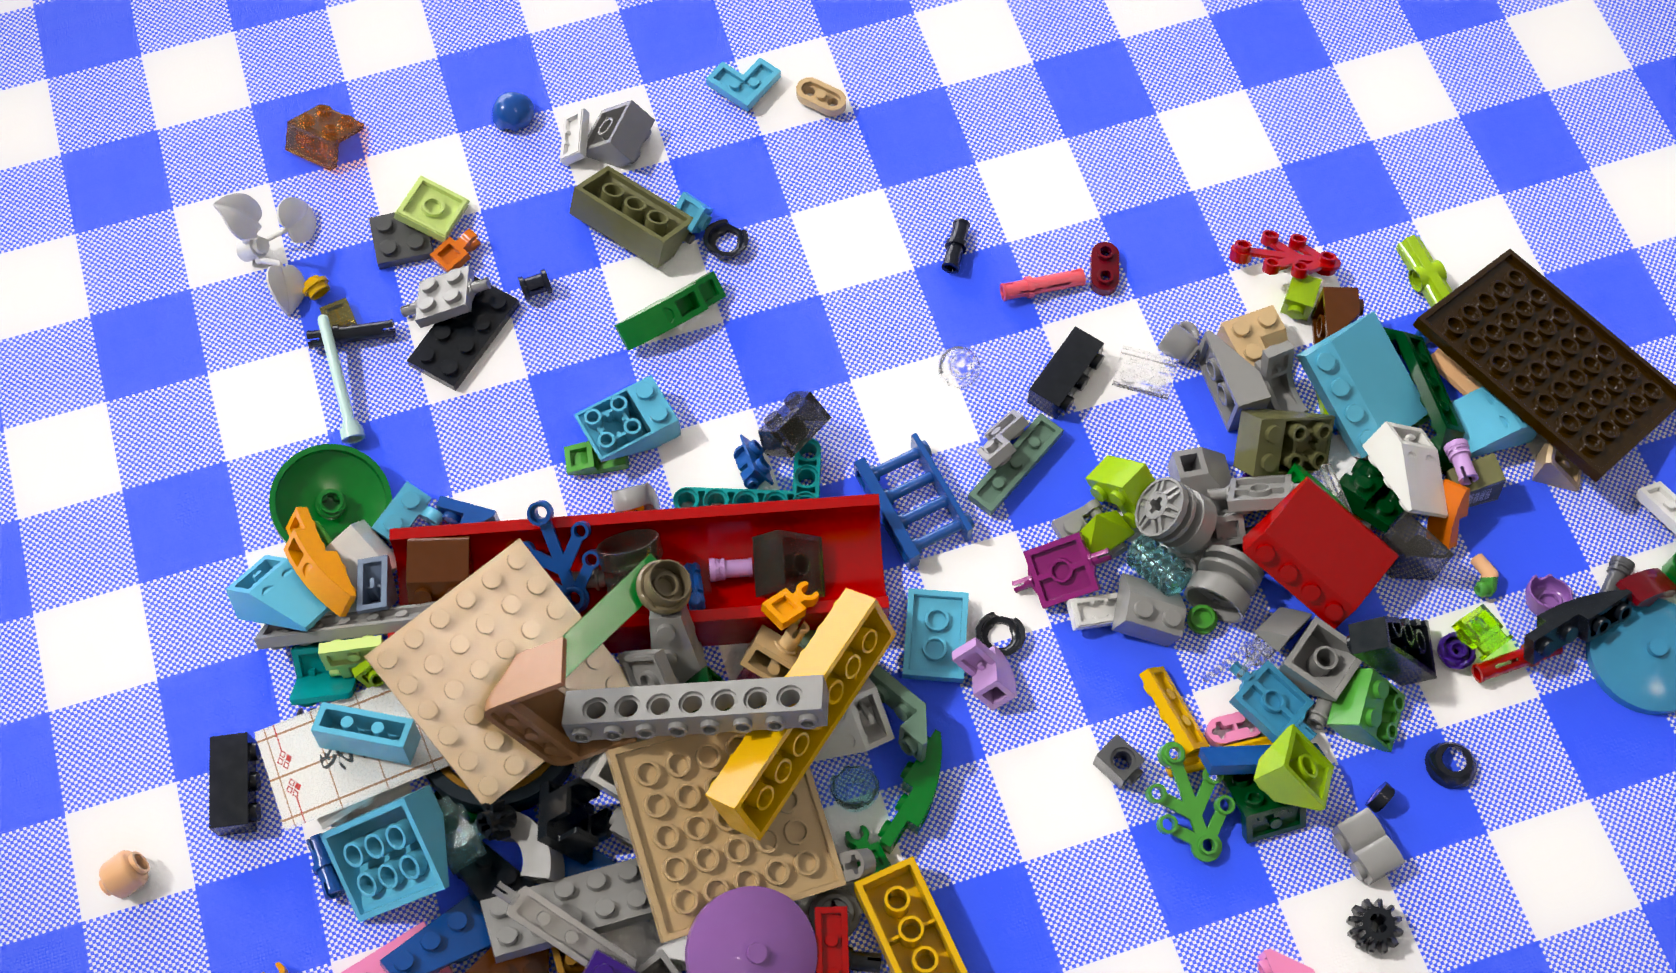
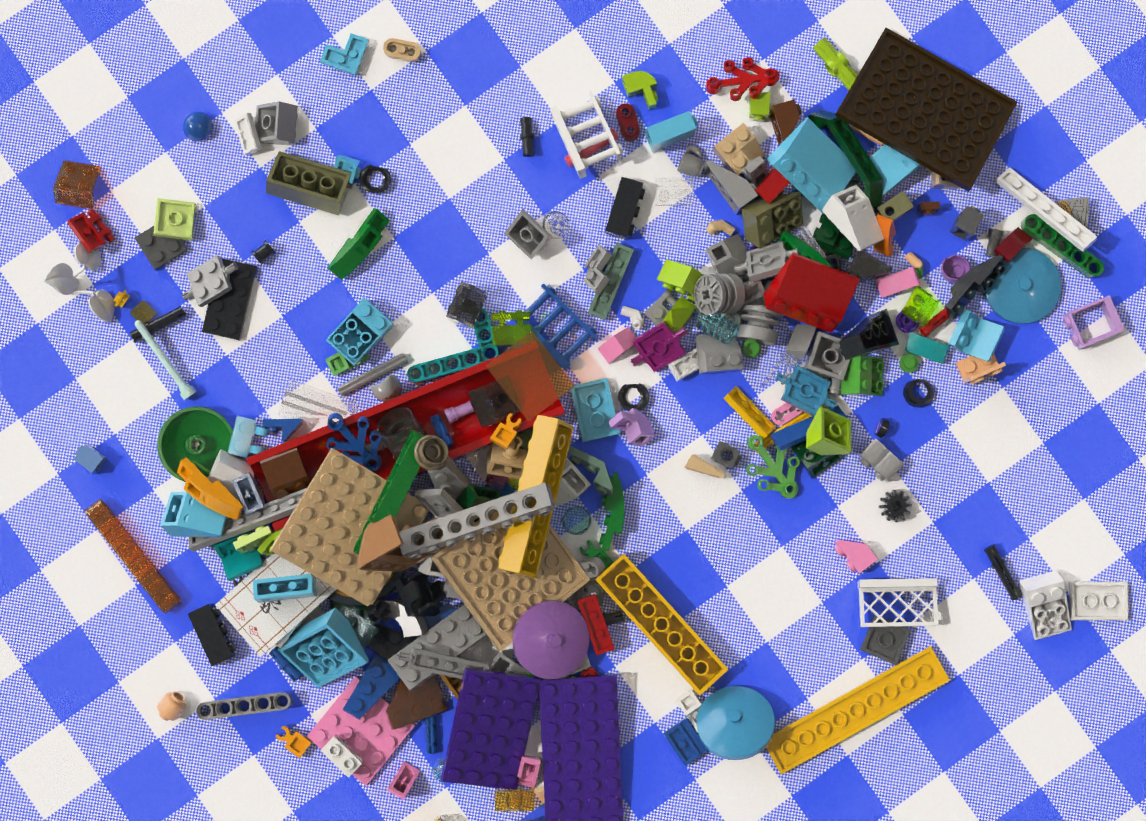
camera: 20 degrees left, 20 degrees up
orange plate [429,229,481,272] -> none
blue hinge [733,434,774,489] -> none
lavender pin [1444,438,1479,485] -> none
none -> red plate [67,209,116,253]
none -> medium blue brick [73,444,108,474]
none -> clear orange beam [84,498,181,614]
none -> light grey beam [196,691,293,720]
none -> clear slope [277,379,359,420]
none -> light grey axle [337,353,408,396]
none -> clear orange piece [486,331,575,422]
none -> clear neon green plate [491,310,531,346]
none -> light grey slope [504,209,552,260]
none -> white fence [550,90,624,179]
none -> bright pink slope [598,327,637,364]
none -> white arm [620,306,644,330]
none -> lime brick [622,71,658,110]
none -> medium azure brick [645,111,698,153]
none -> tan slope [684,454,725,478]
none -> tan arm [706,220,736,236]
none -> red slope [755,167,790,204]
none -> bright pink slope [875,266,920,298]
none -> bright green plate [899,353,919,373]
none -> teal slope [905,333,950,364]
none -> reddish brown plate [917,201,940,216]
none -> medium azure bracket [948,309,1005,362]
none -> dark grey brick [949,206,984,241]
none -> light nougat bracket [955,354,1006,385]

